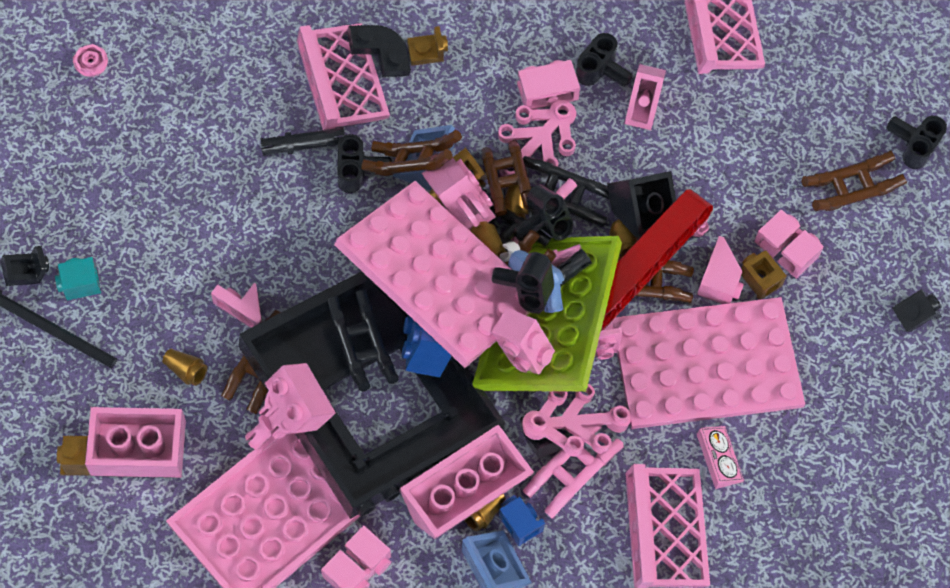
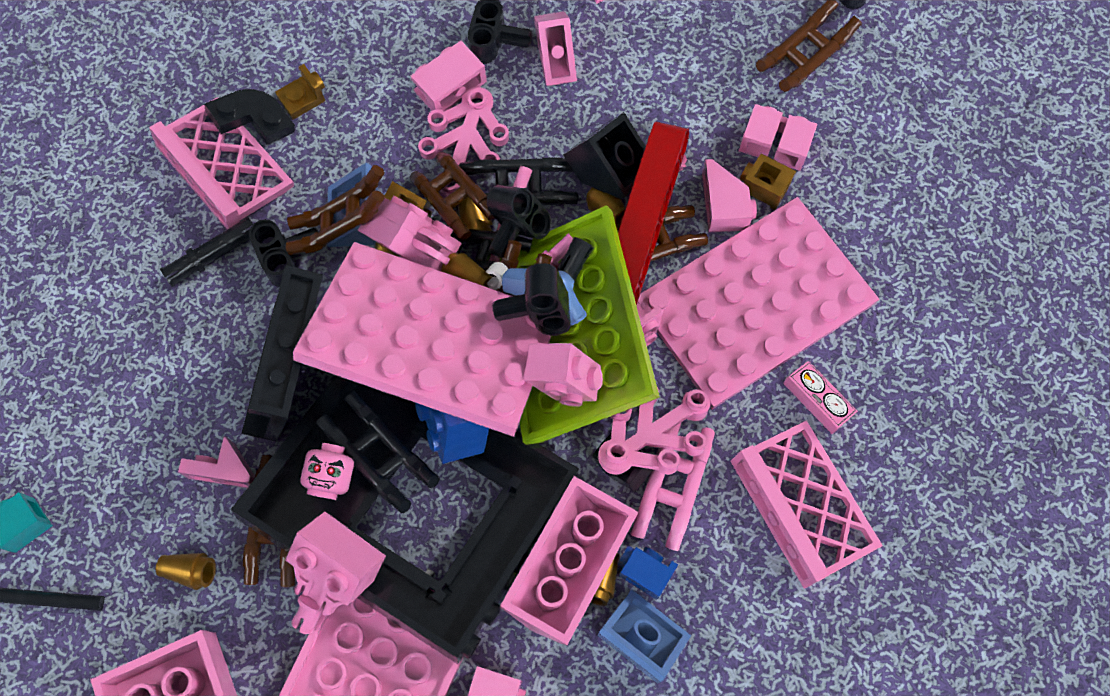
camera: 20 degrees left, 5 degrees up
black bracket [892,289,942,333] -> none
none -> black panel [241,265,323,442]
none -> bright pink head [300,443,354,500]

